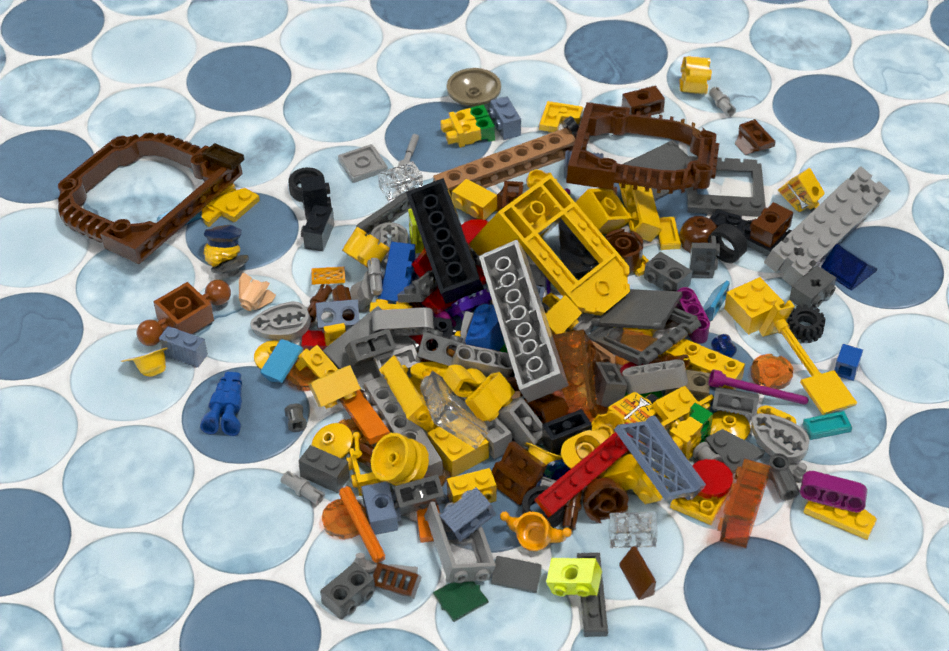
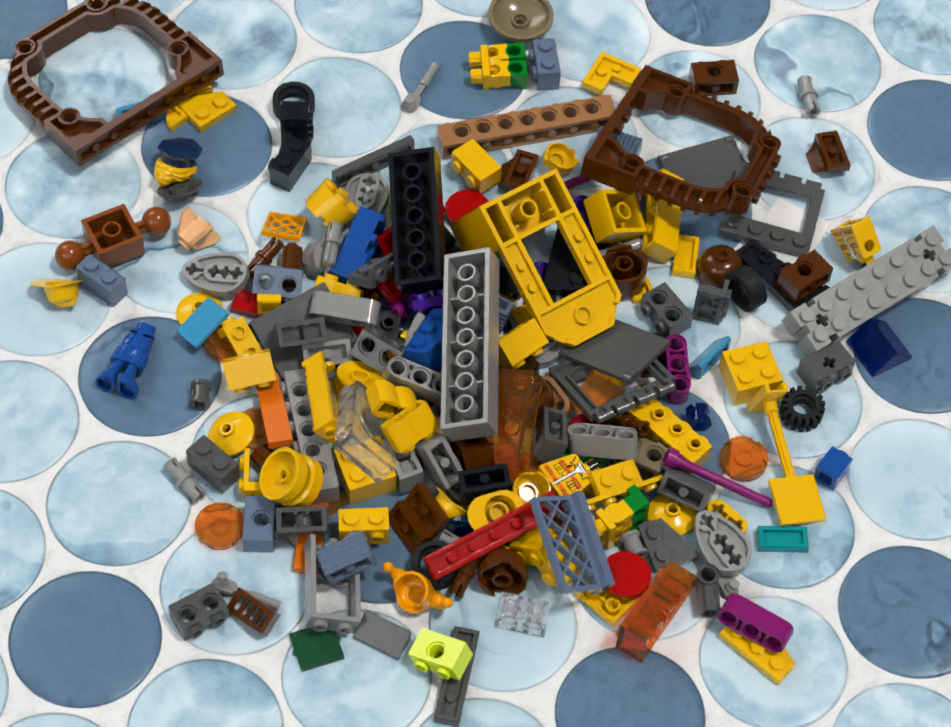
camera: 10 degrees right, 10 degrees up
dark brown tile [202,143,245,170] -> none
light grey tile [338,144,388,183] -> none
orange axle [339,486,385,563] -> none
yellow hinge [353,432,362,459] -> none
clear brick [378,161,423,201] -> none
black beam [561,116,579,135] -> none
reddish brown slope [619,546,656,600] -> none
yellow brick [679,56,712,94] -> none

